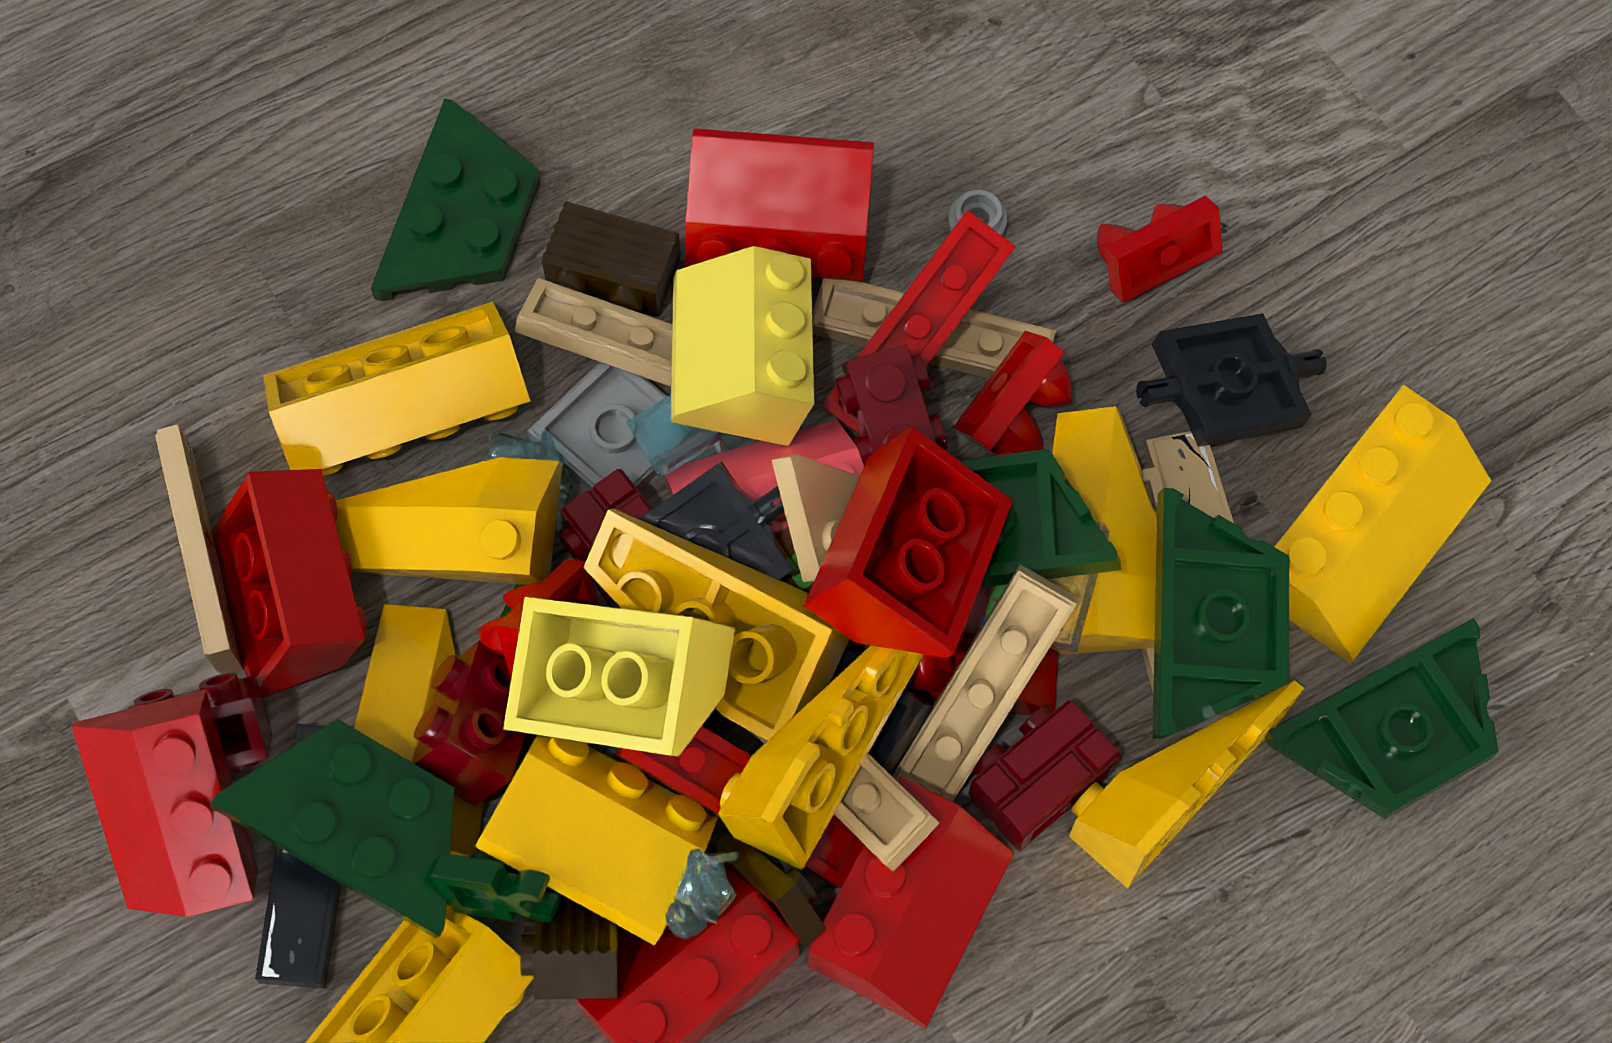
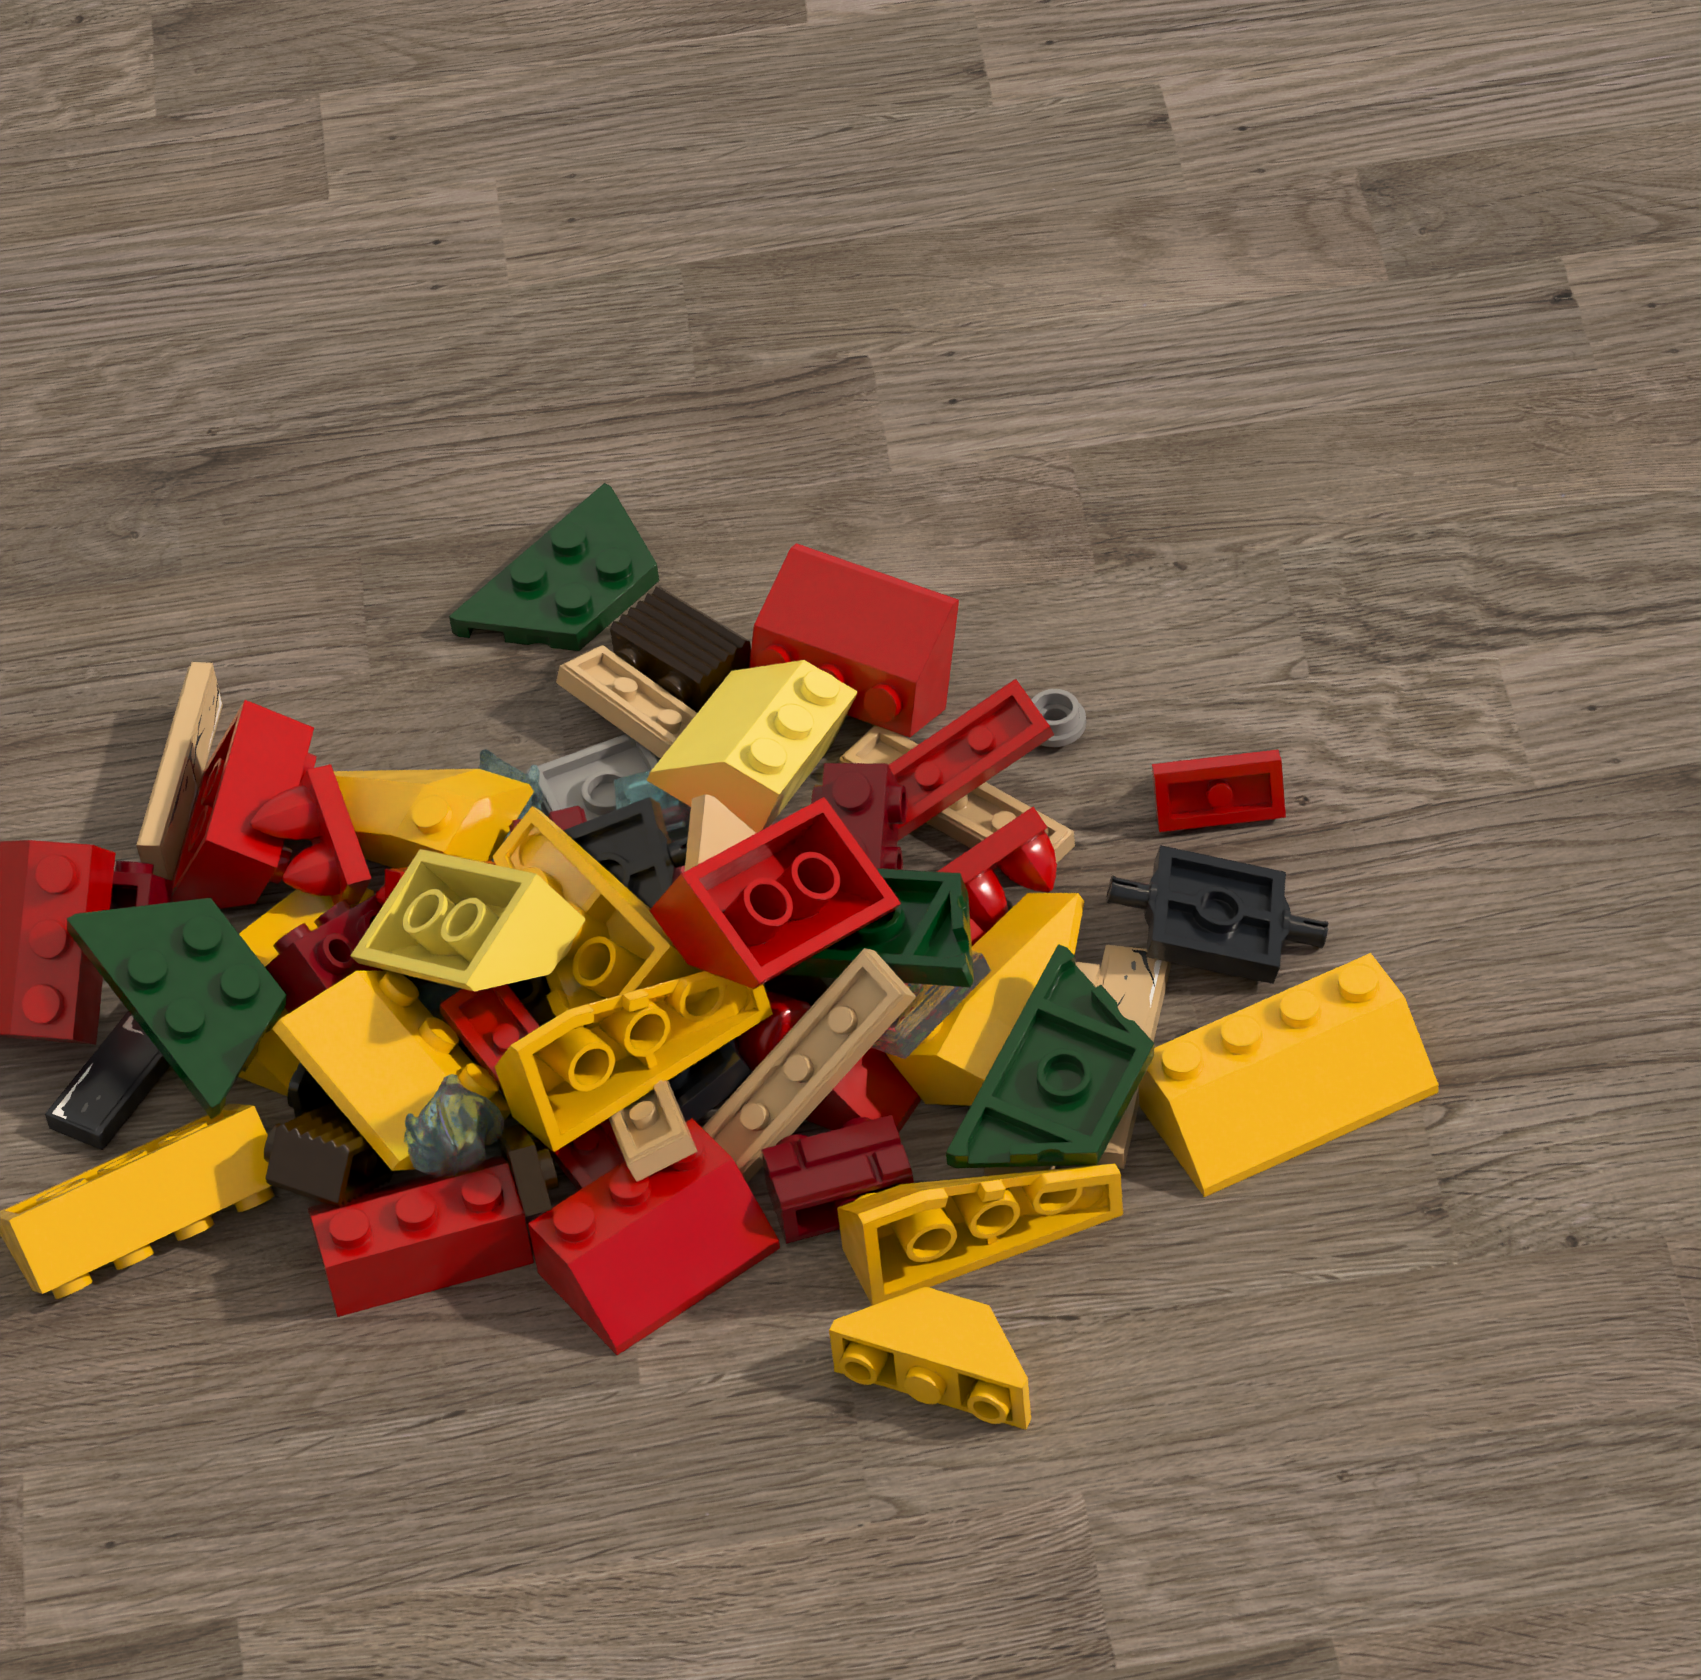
camera: 30 degrees right, 20 degrees down
yellow slope [263,301,530,477] -> none
dark green plate [431,853,561,922] -> none
dark green wing [1264,618,1499,819] -> none
none -> red tile [250,764,372,905]
none -> yellow slope [829,1286,1031,1430]

